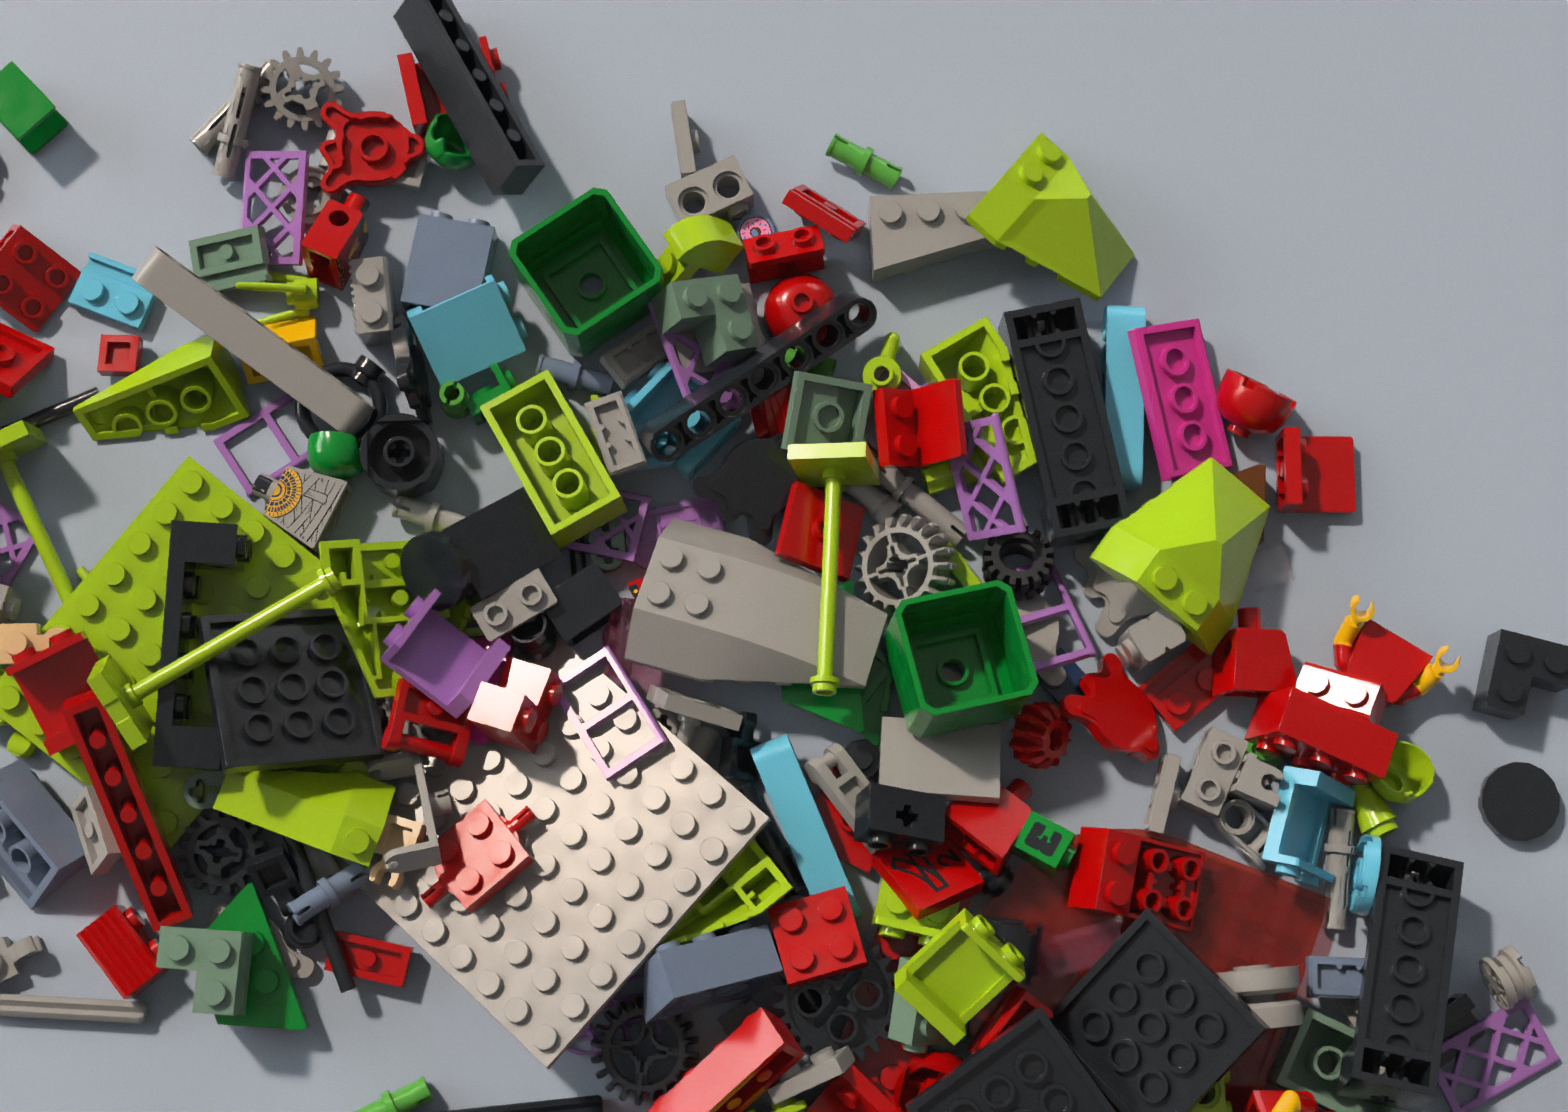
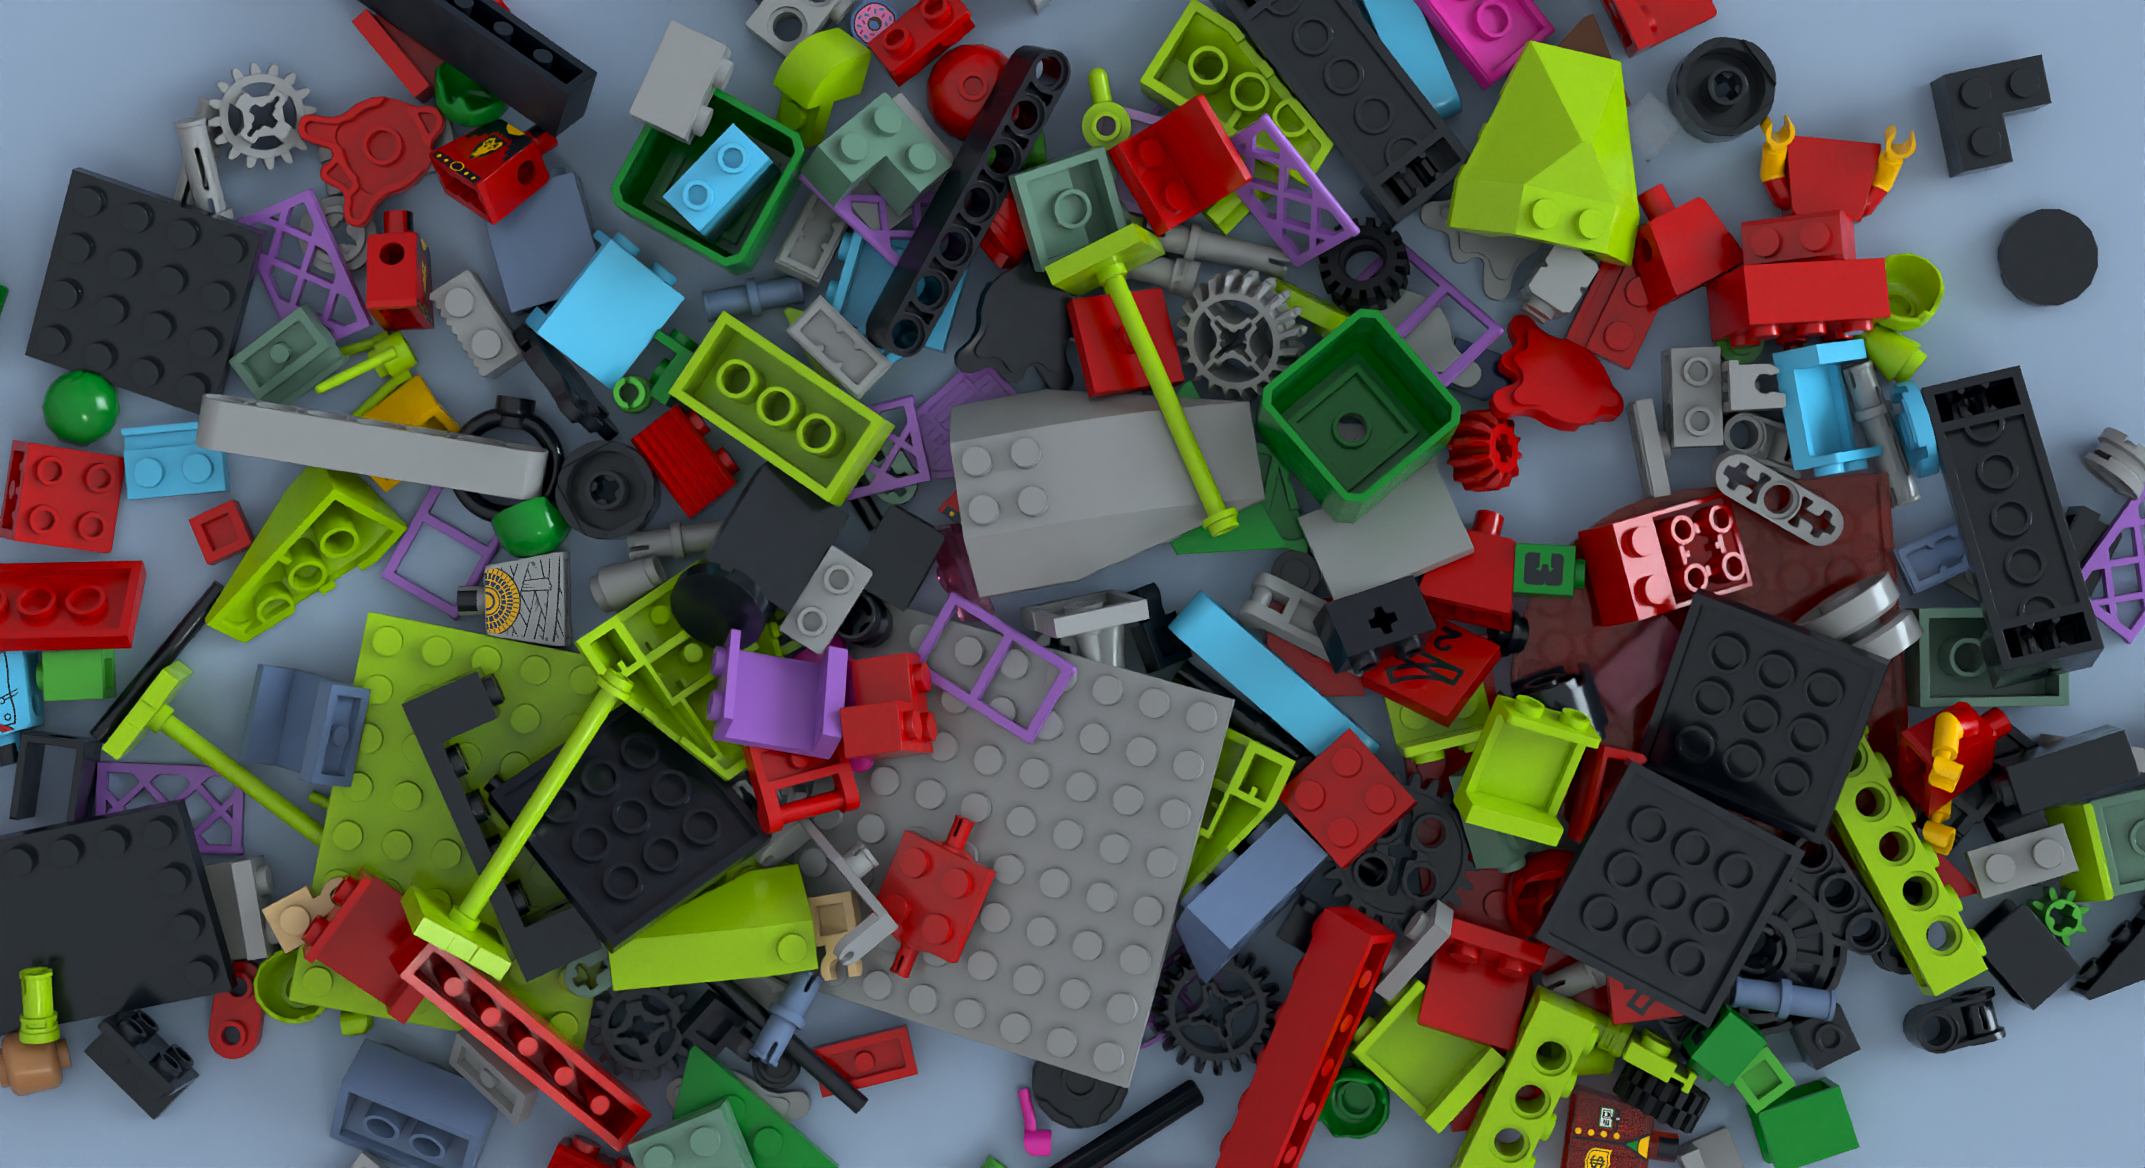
camera: 25 degrees left, 10 degrees up
none -> black plate [25,167,267,415]
none -> green hair [42,369,120,447]
none -> sand blue panel [238,664,371,787]
none -> red torso [429,119,558,225]
none -> light grey cone [590,555,667,613]
none -> light grey brick [628,20,735,145]
none -> red brick [630,405,740,520]
none -> medium azure panel [662,123,781,242]
none -> dark pink hand [1017,1088,1051,1156]
none -> black tile [1032,1060,1128,1129]
none -> black brick [1667,37,1777,143]
none -> light grey beam [1710,450,1844,546]

